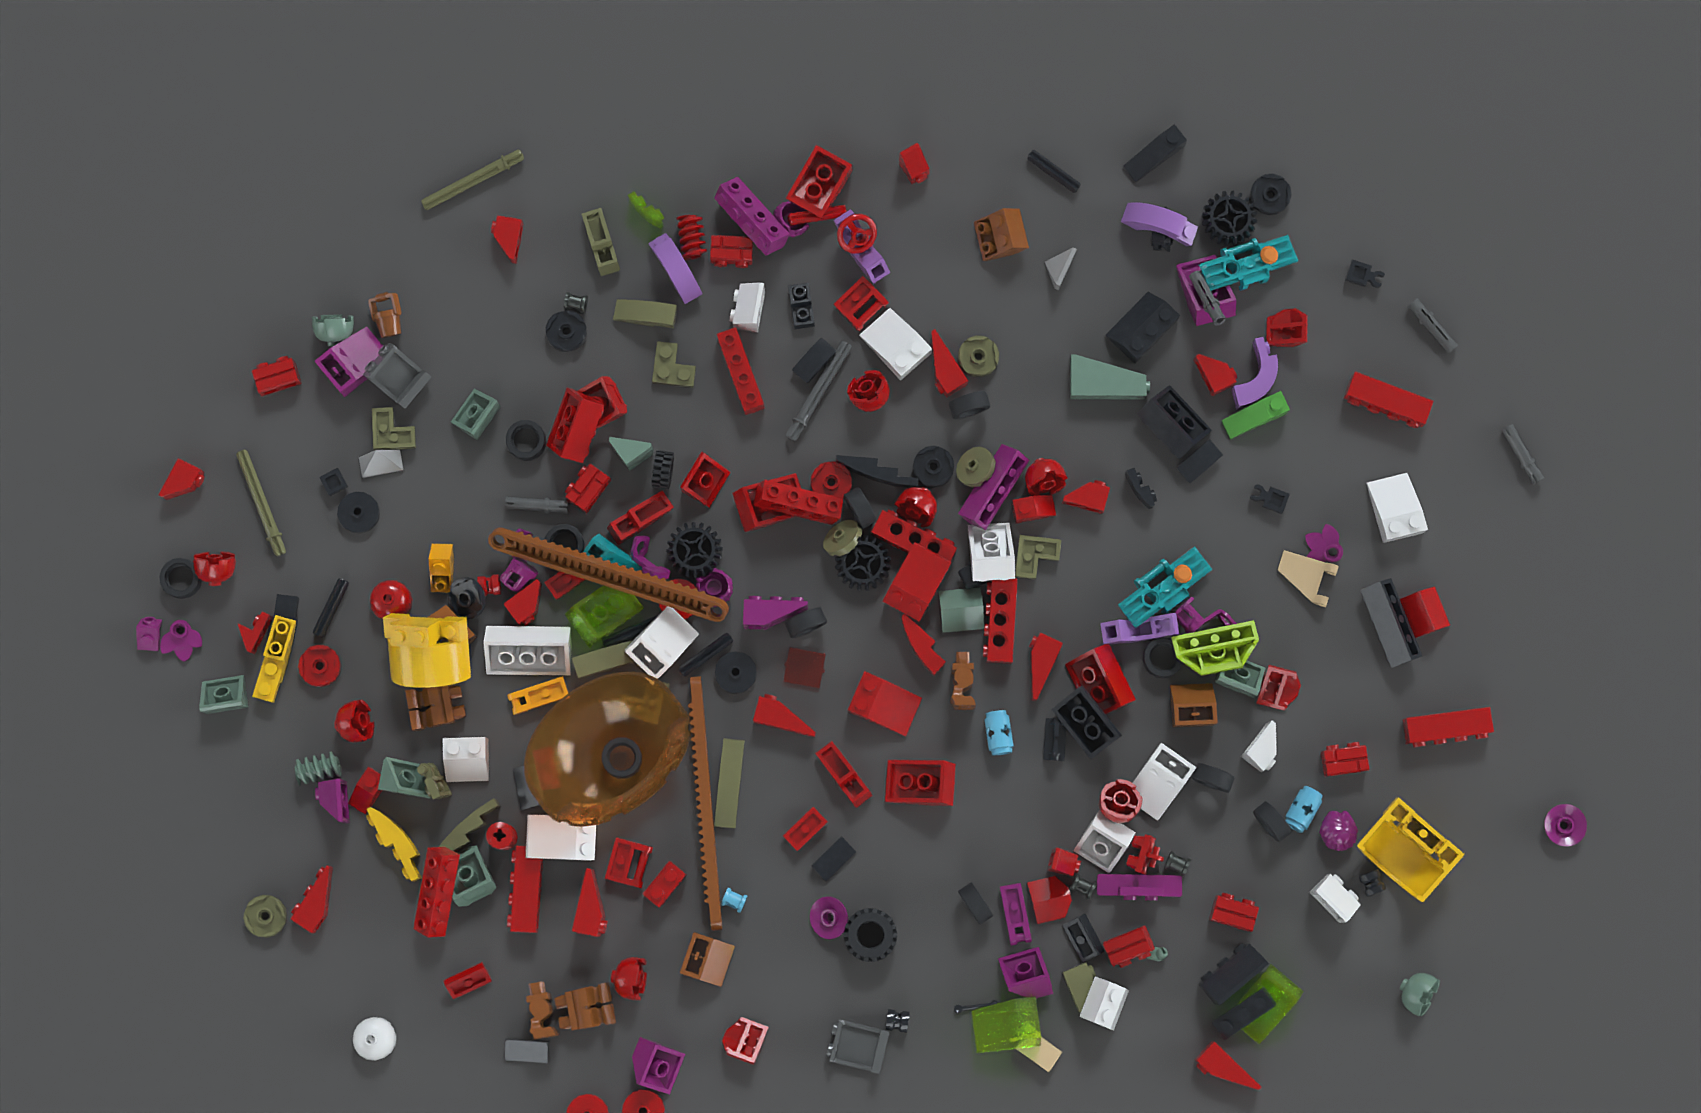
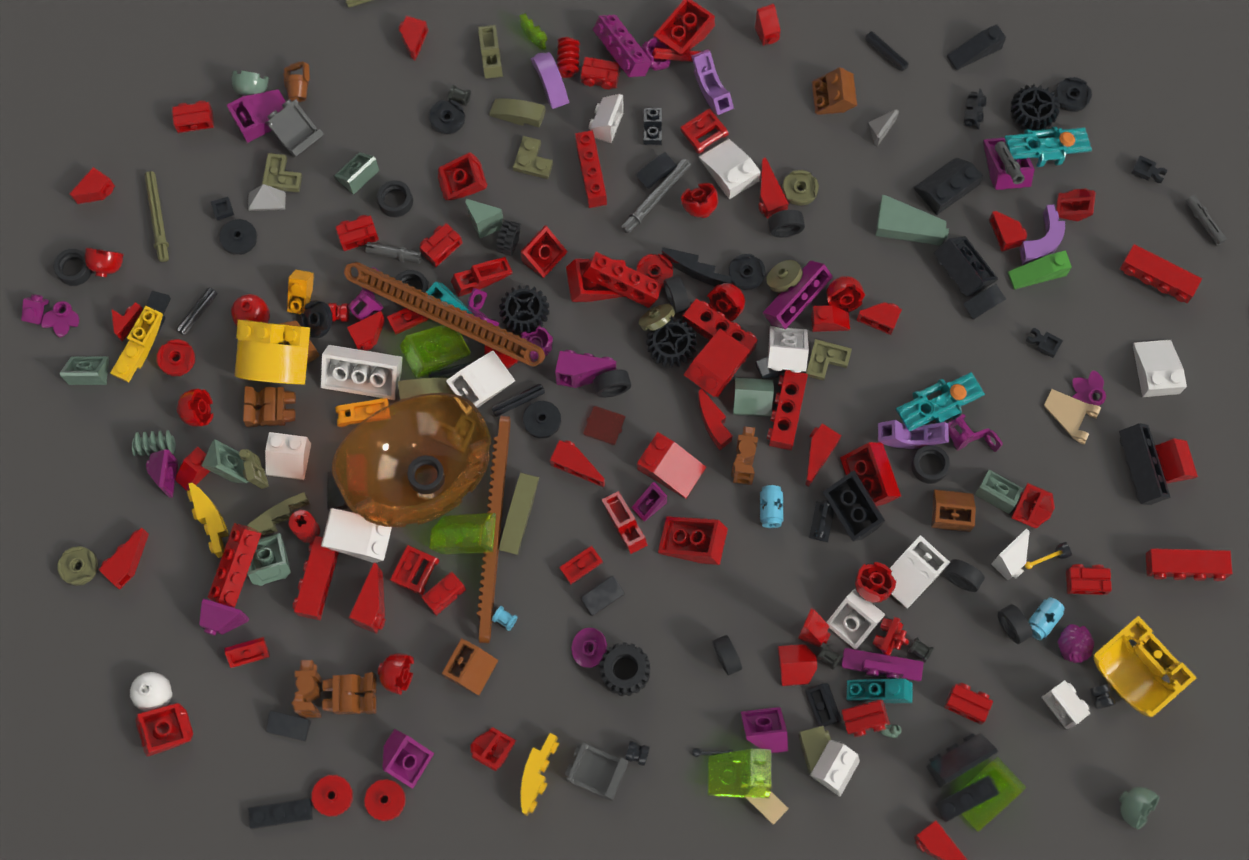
camera: 10 degrees right, 10 degrees down
red slope [546,387,604,463] -> none
red piece [837,214,877,254] -> none
magenta plate [1000,883,1032,946] -> none
medium lavender arch [1121,202,1198,246] -> none
black slope [1125,468,1157,509] -> none
lime wedge [1171,620,1259,676] -> none
none -> red slope [136,703,193,757]
none -> magenta slope [199,599,249,636]
none -> red brick [335,215,379,251]
none -> clear neon green slope [430,513,496,554]
none -> yellow slope [521,733,559,816]
none -> magenta slope [631,482,667,521]
none -> teal slope [847,679,913,703]
none -> hinge [1025,542,1072,569]

